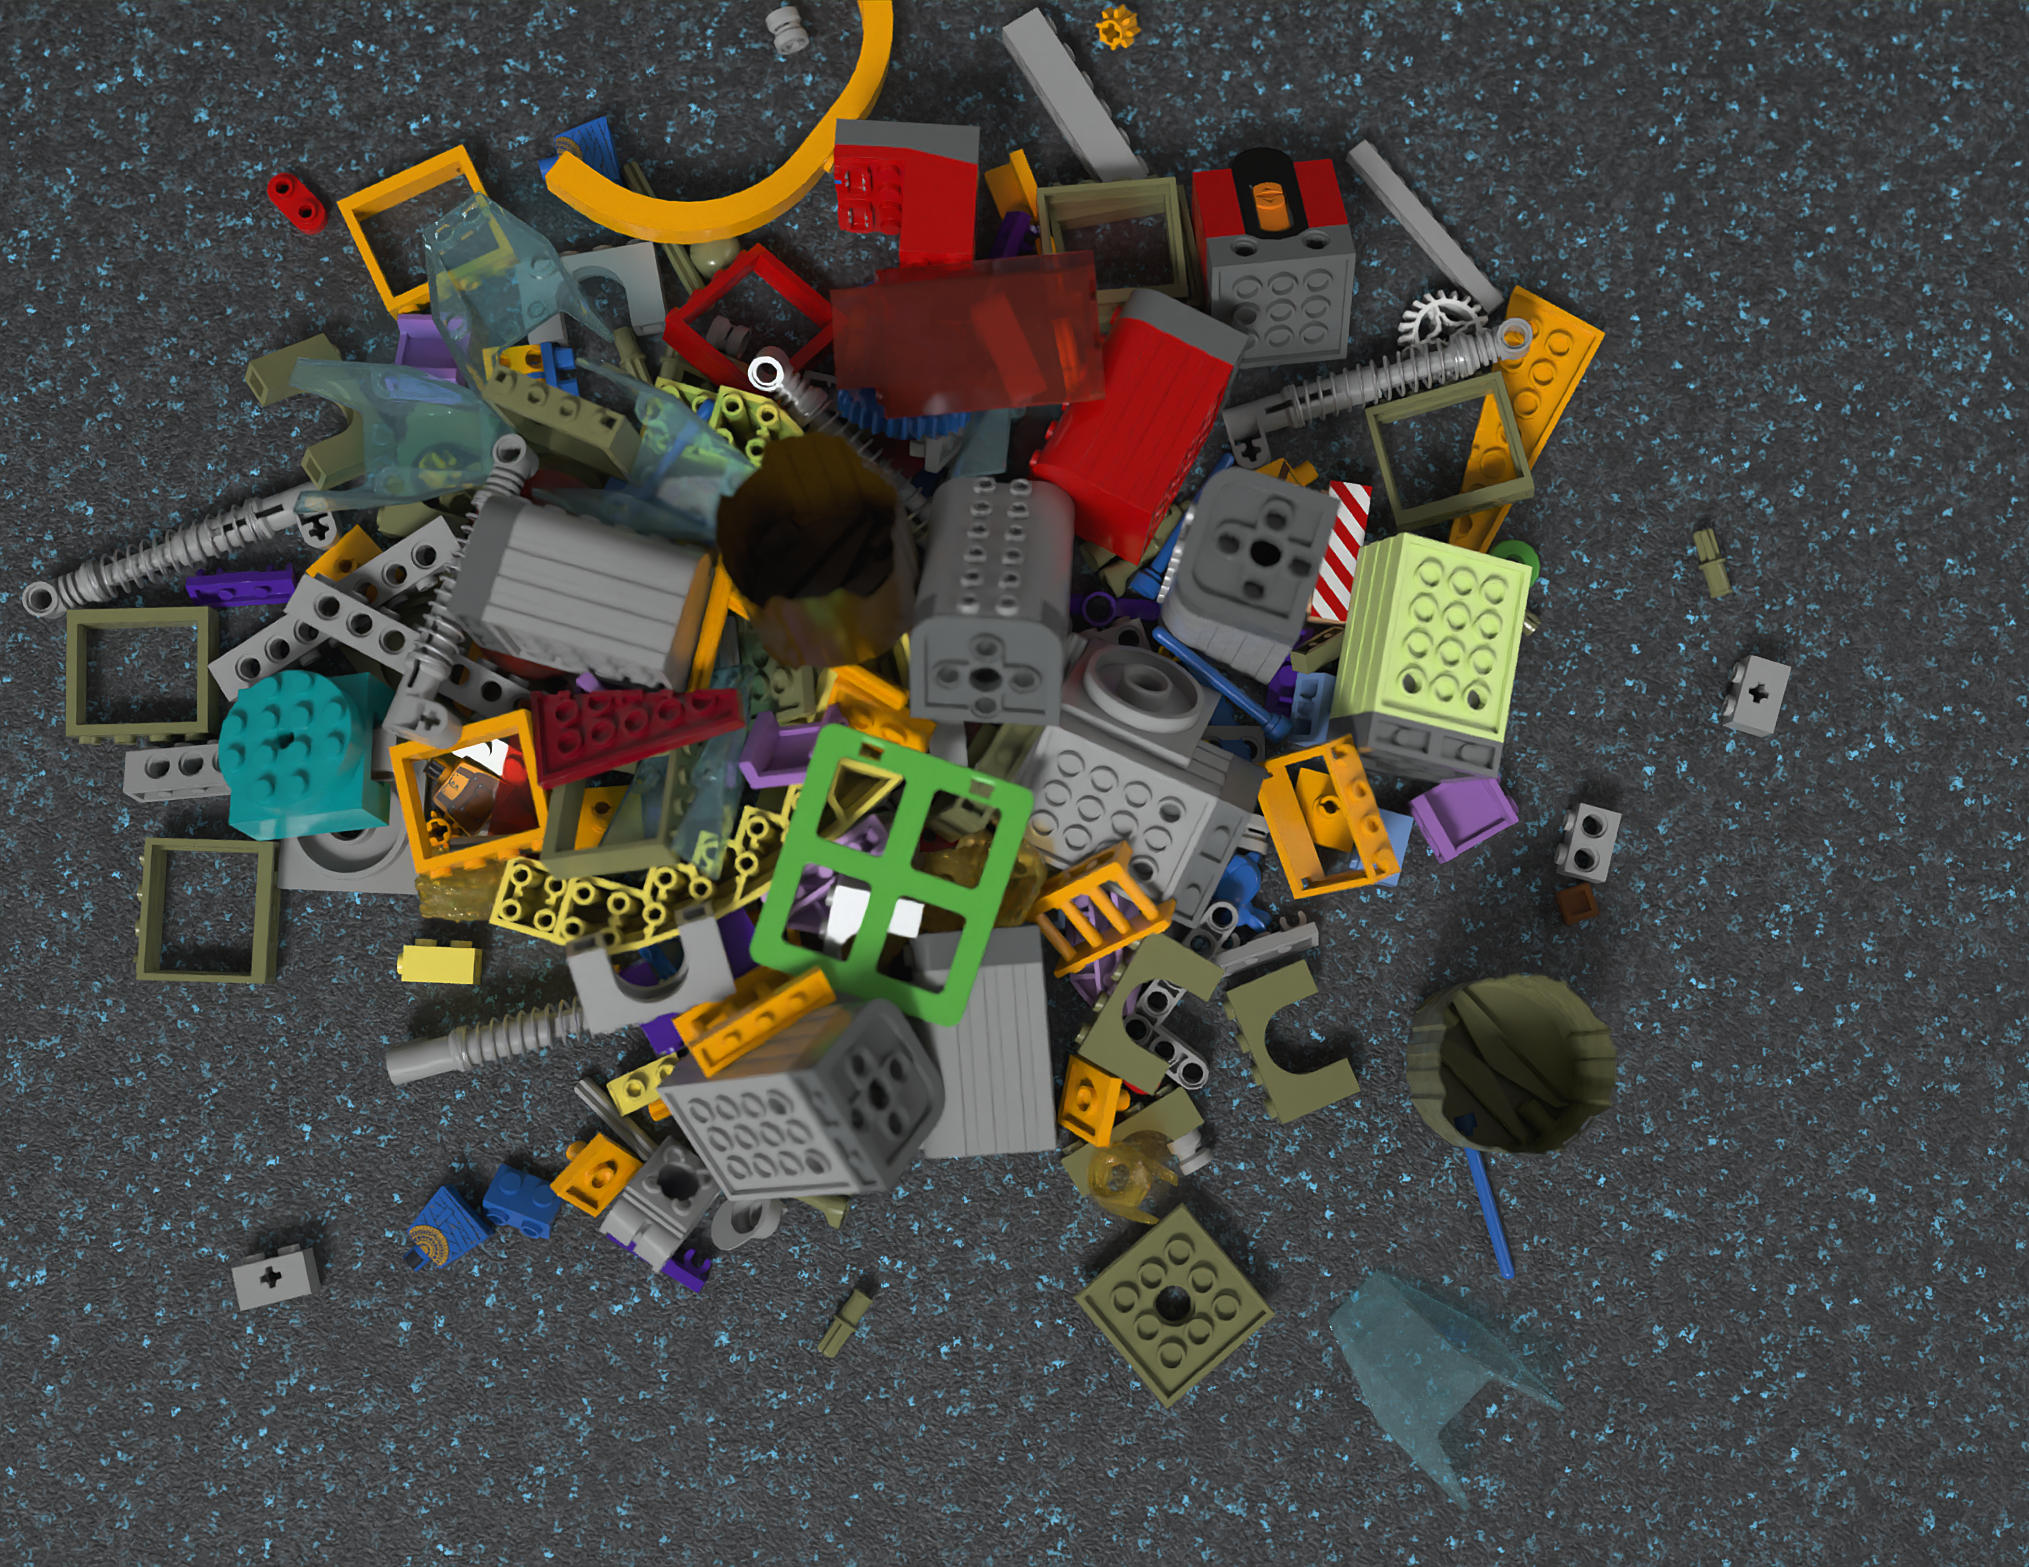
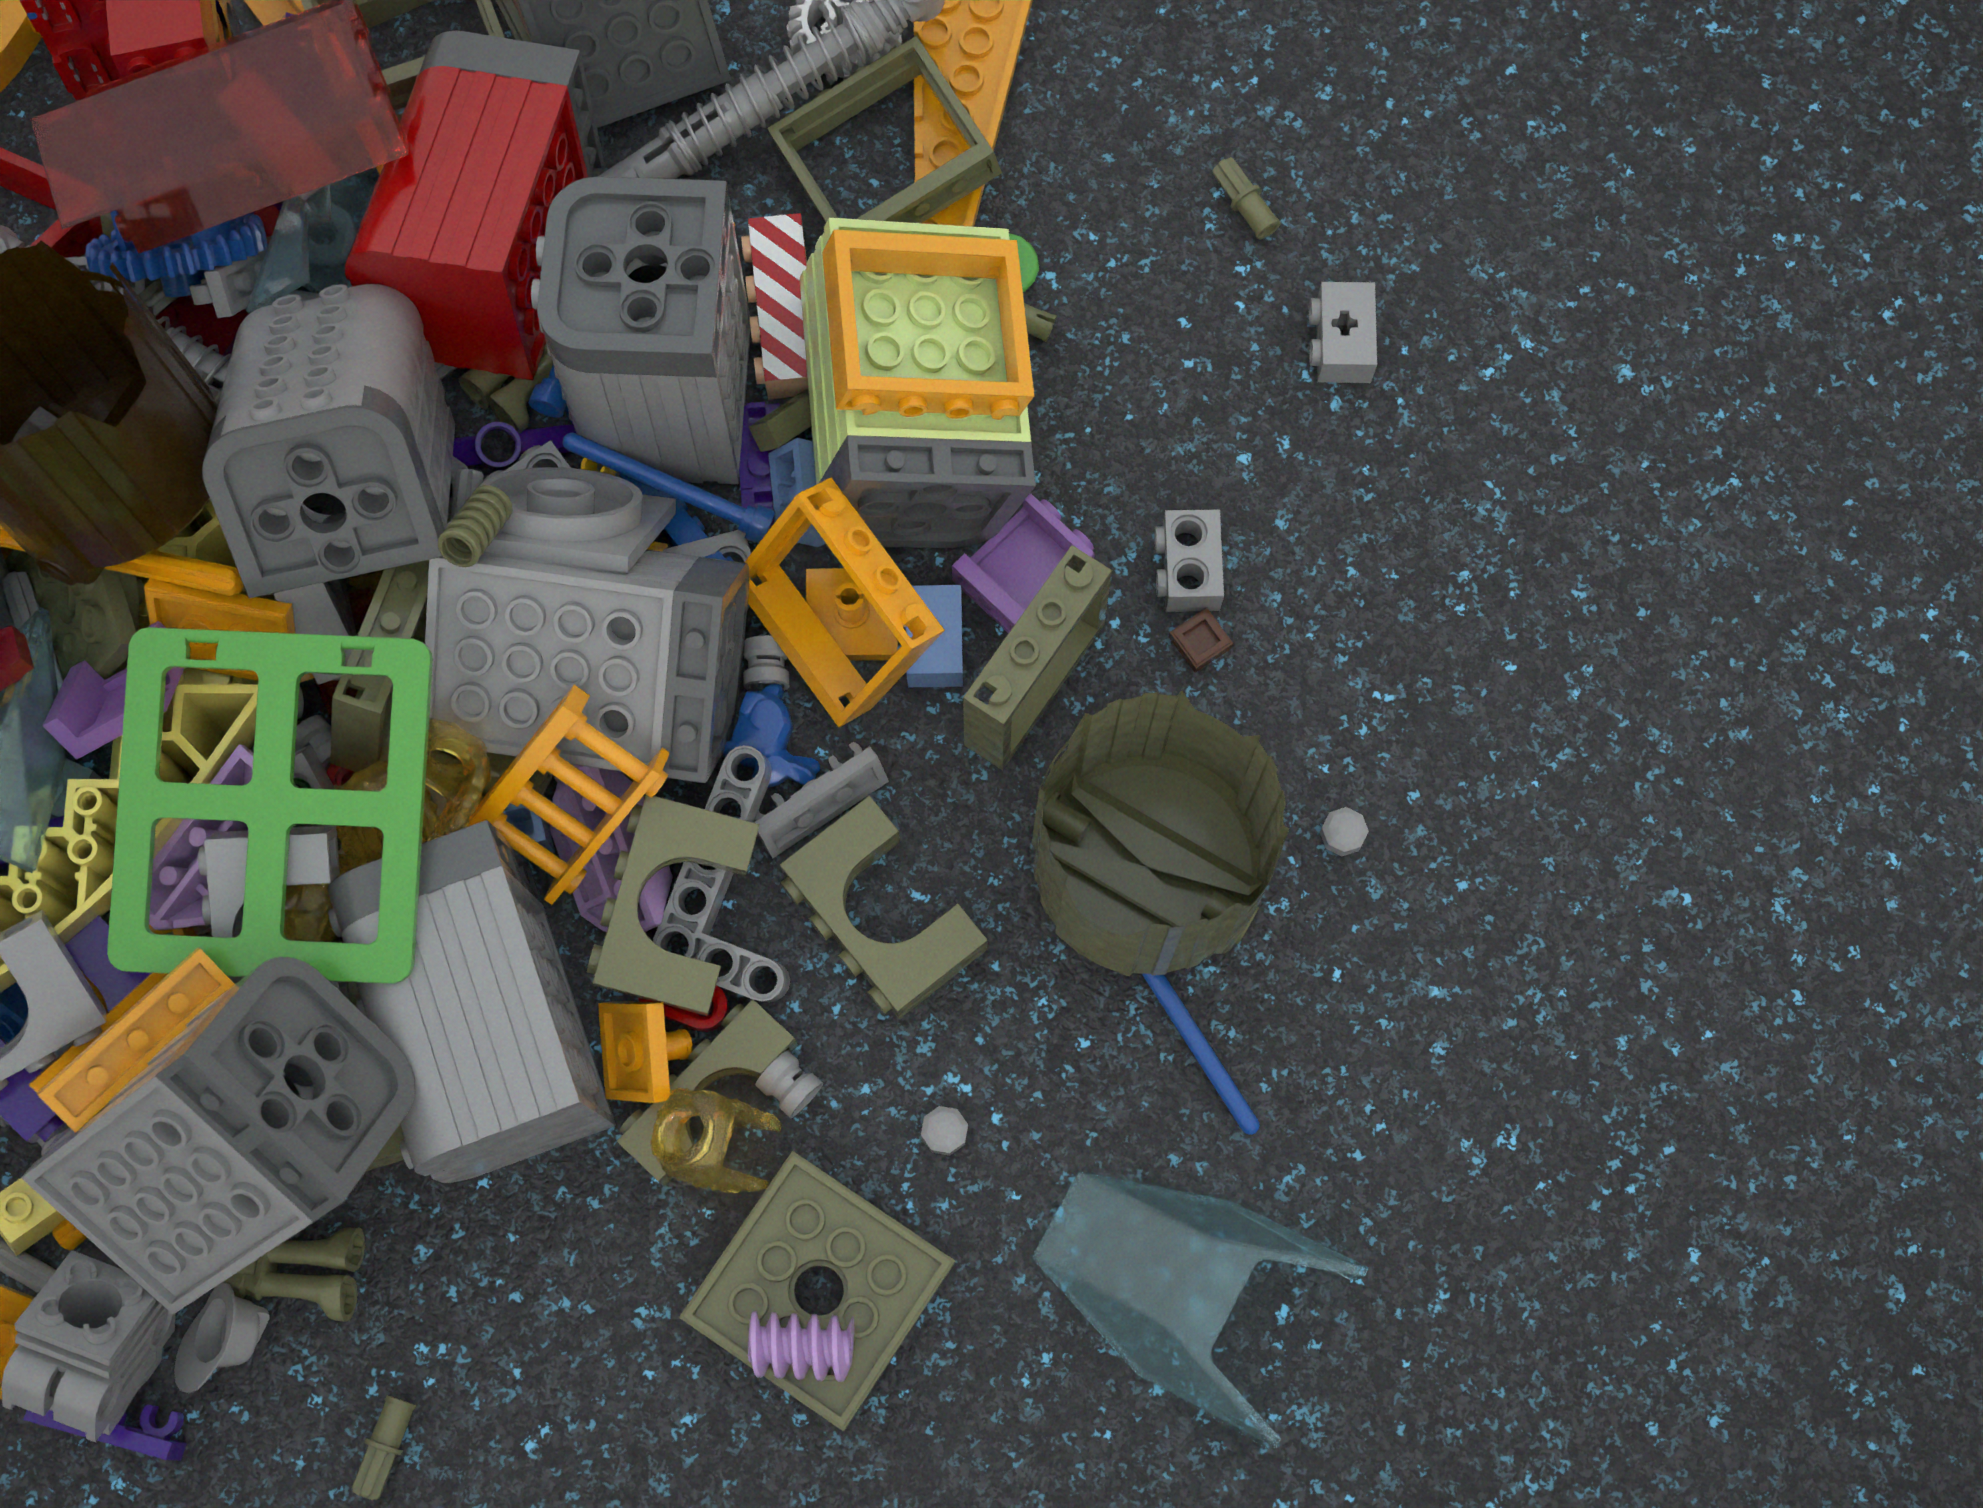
camera: 10 degrees left, 10 degrees down
none -> olive piece [438,485,513,568]
none -> lavender piece [748,1311,854,1382]
none -> light orange window [822,229,1034,420]
none -> light grey tile [921,1106,968,1156]
none -> olive window [963,545,1112,771]
none -> light grey tile [1320,807,1369,856]

